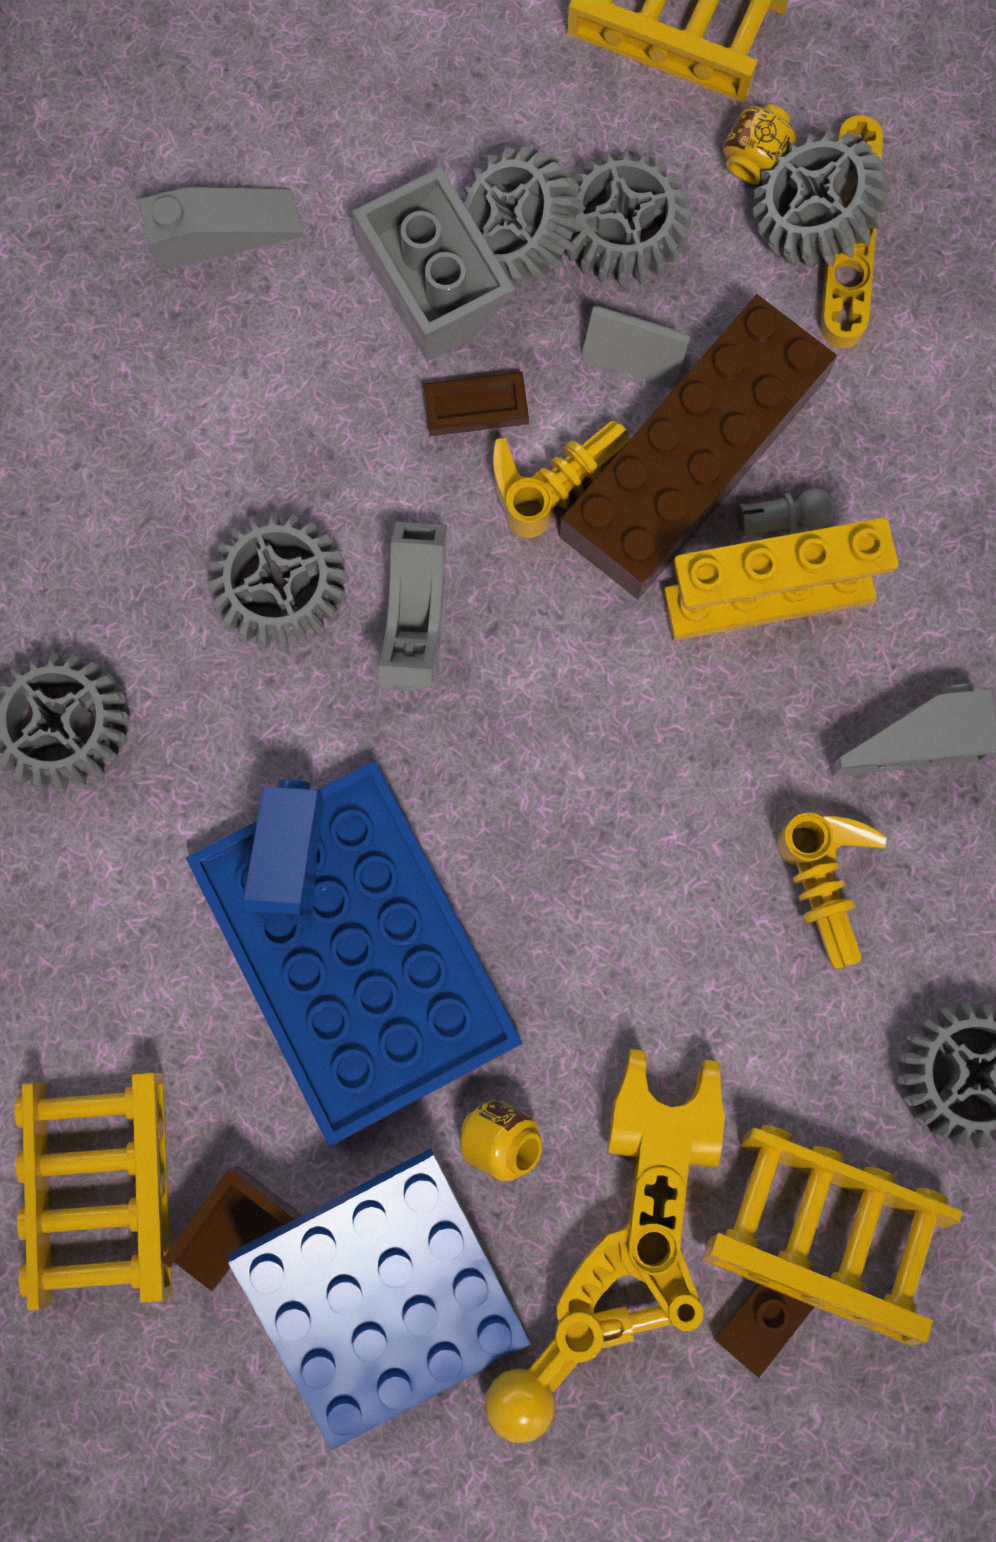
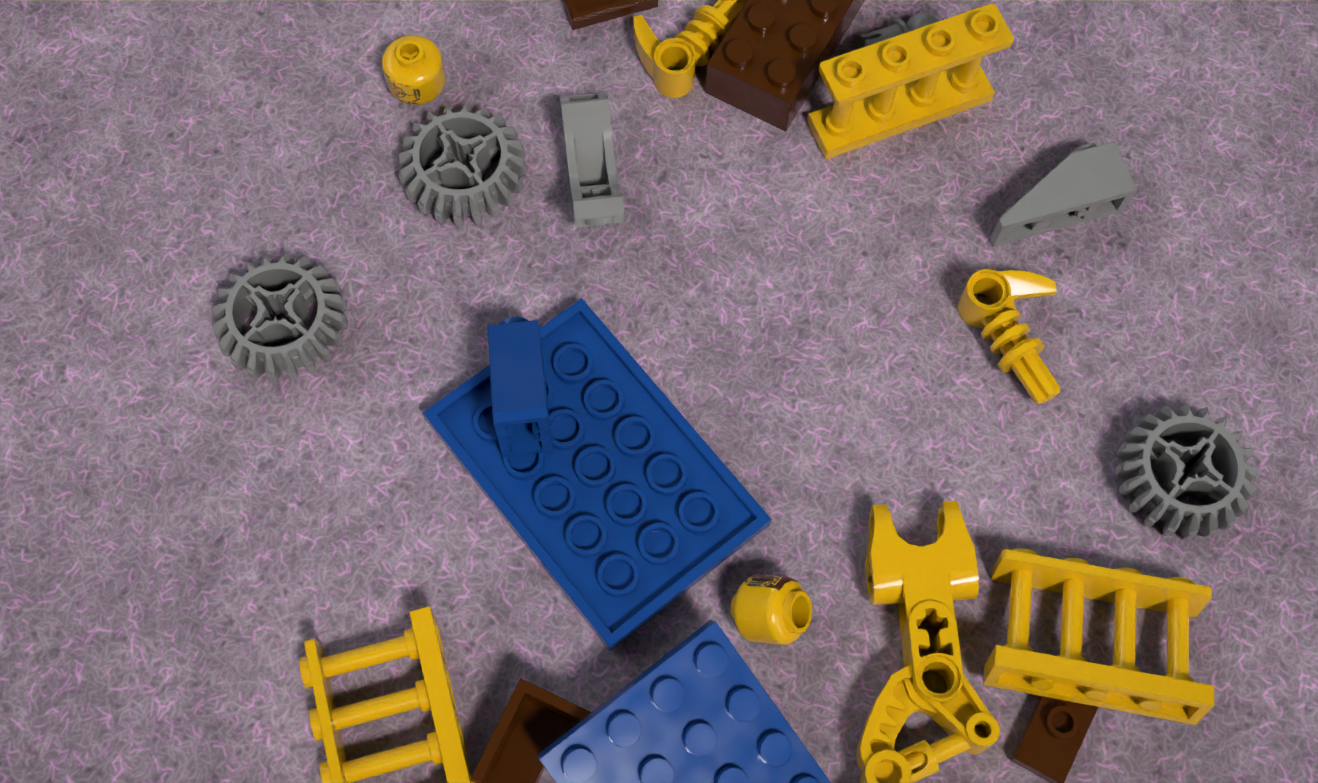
camera: 15 degrees left, 10 degrees down
none -> yellow head [382,35,446,105]

